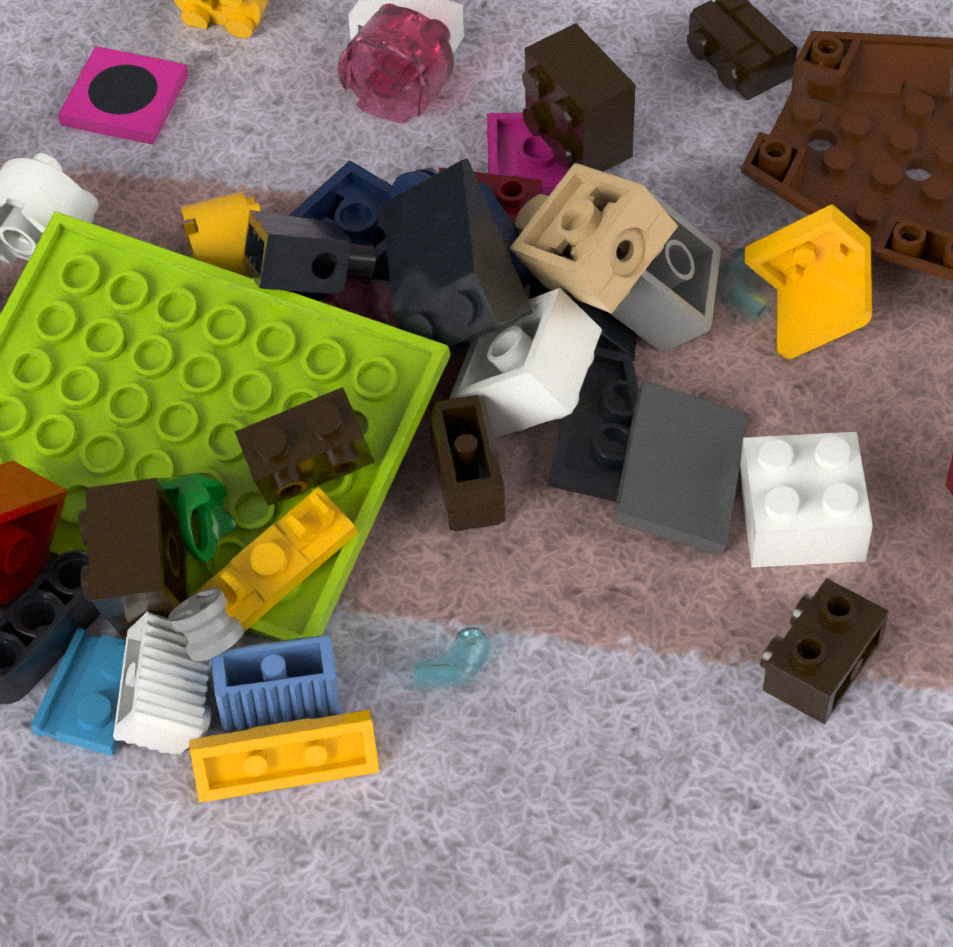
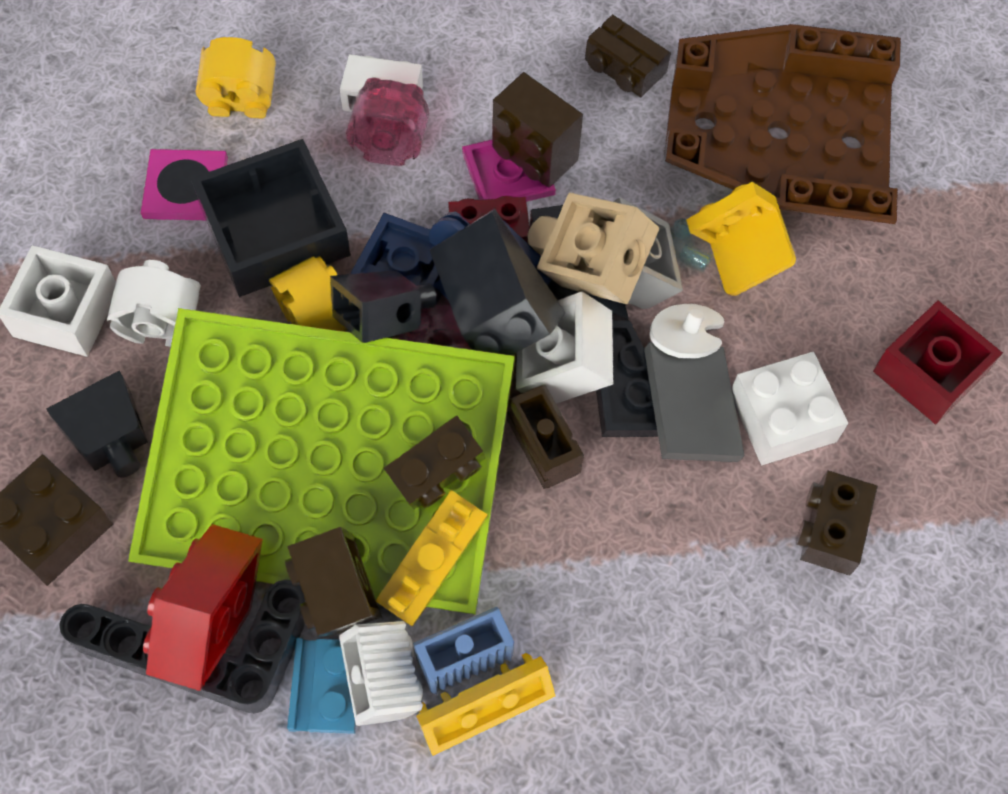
camera: 20 degrees left, 10 degrees up
green piece [156,473,237,563] -> none
light grey wheel [168,588,244,662] -> none
clear light blue arm [413,626,491,690] -> none
none -> black container [191,139,351,297]
none -> white piece [650,304,724,359]

